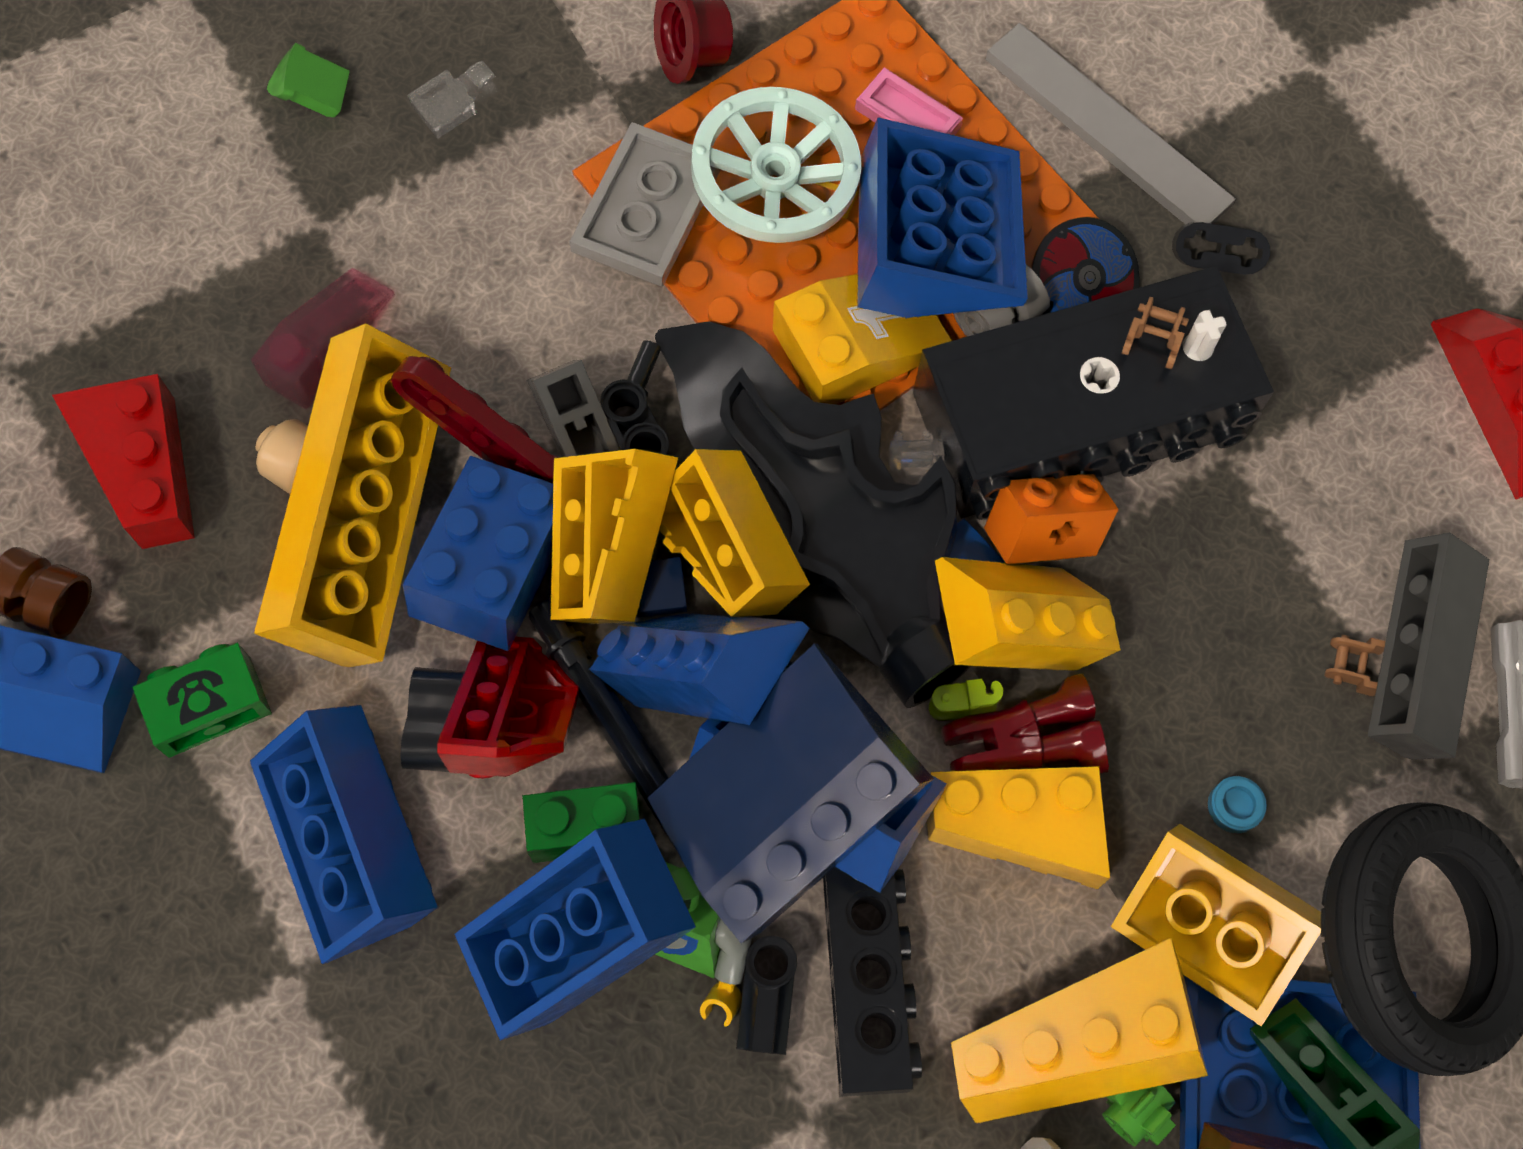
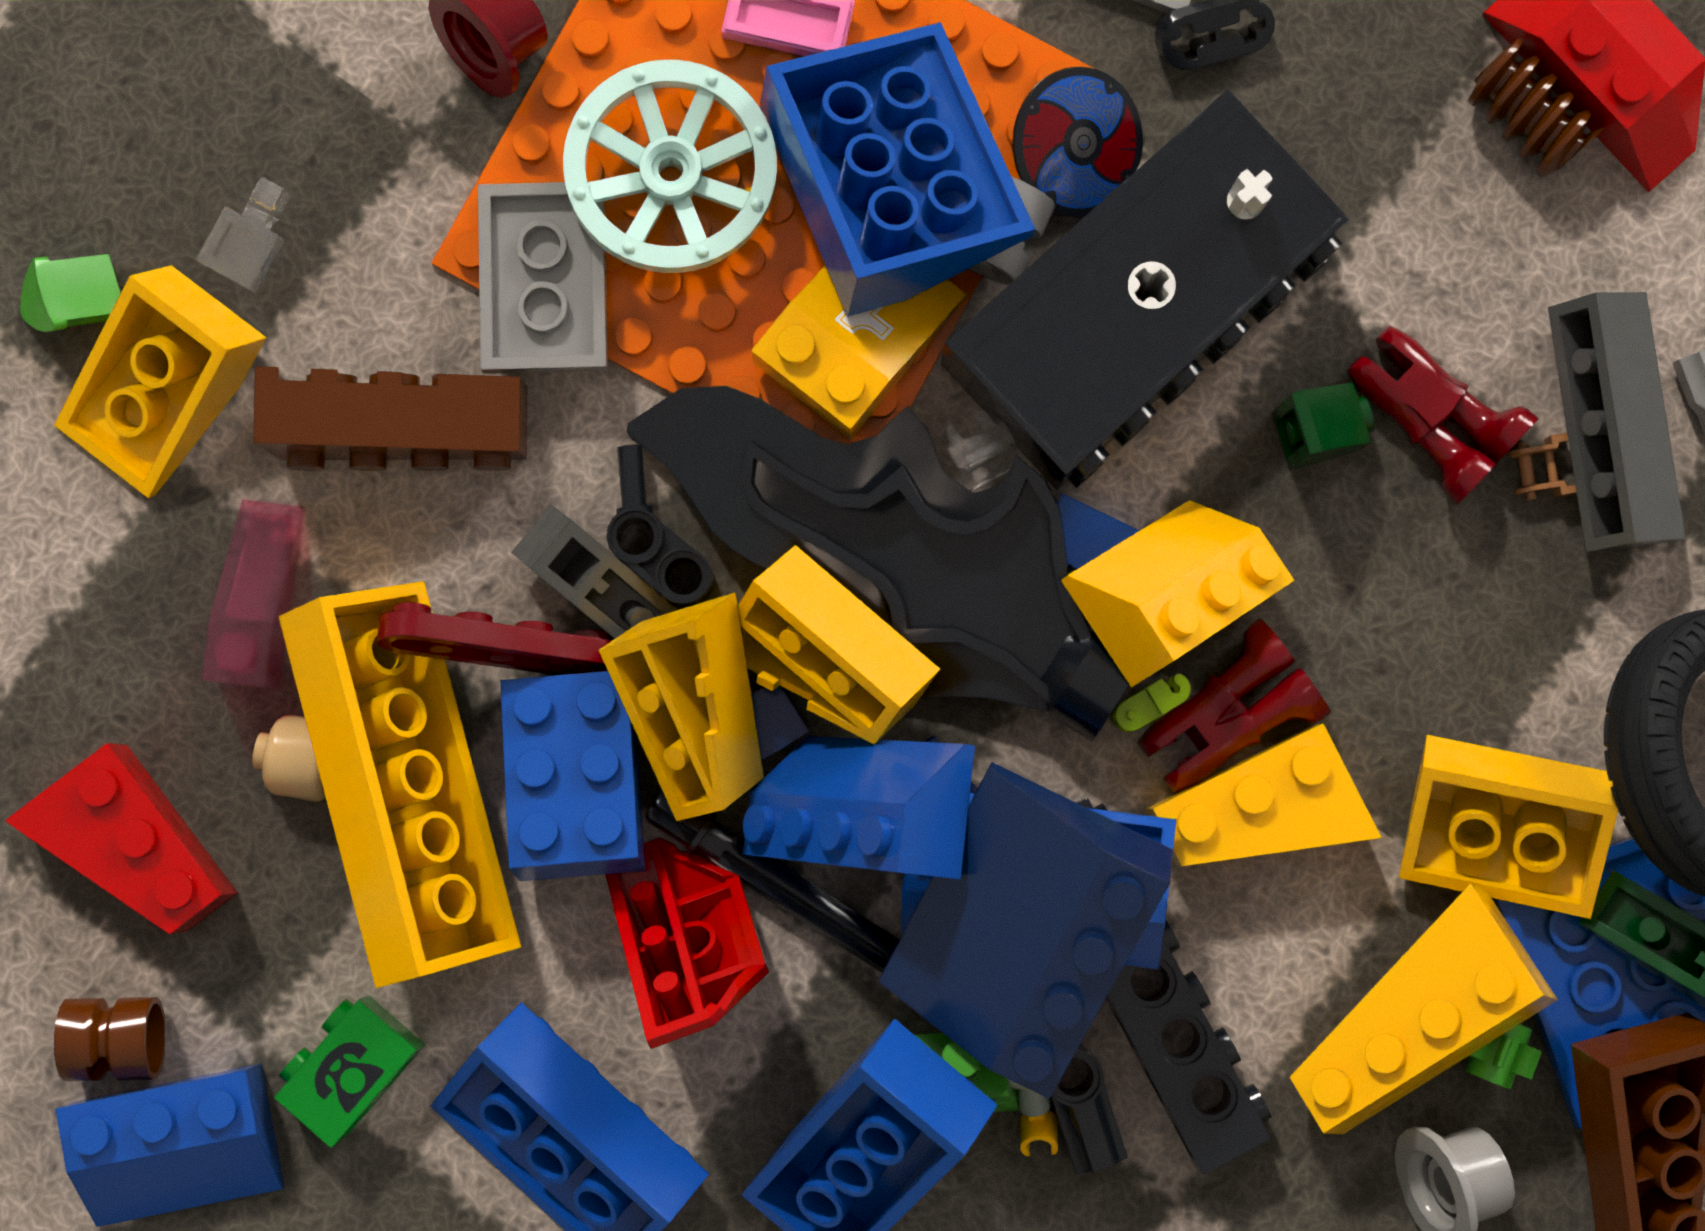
camera: 20 degrees left, 15 degrees up
black axle [400,667,465,772] -> none
green brick [522,782,641,863] -> none
orange brick [984,474,1119,565] -> none
medium nougat piece [1122,297,1189,370] -> none
dark azure tile [1208,776,1267,833] -> none
none -> yellow slope [54,265,267,498]
none -> reddish brown wedge [253,366,528,471]
none -> dark green slope [1272,383,1375,471]
none -> dark red piece [1347,326,1539,505]
none -> reddish brown piece [1468,38,1605,178]

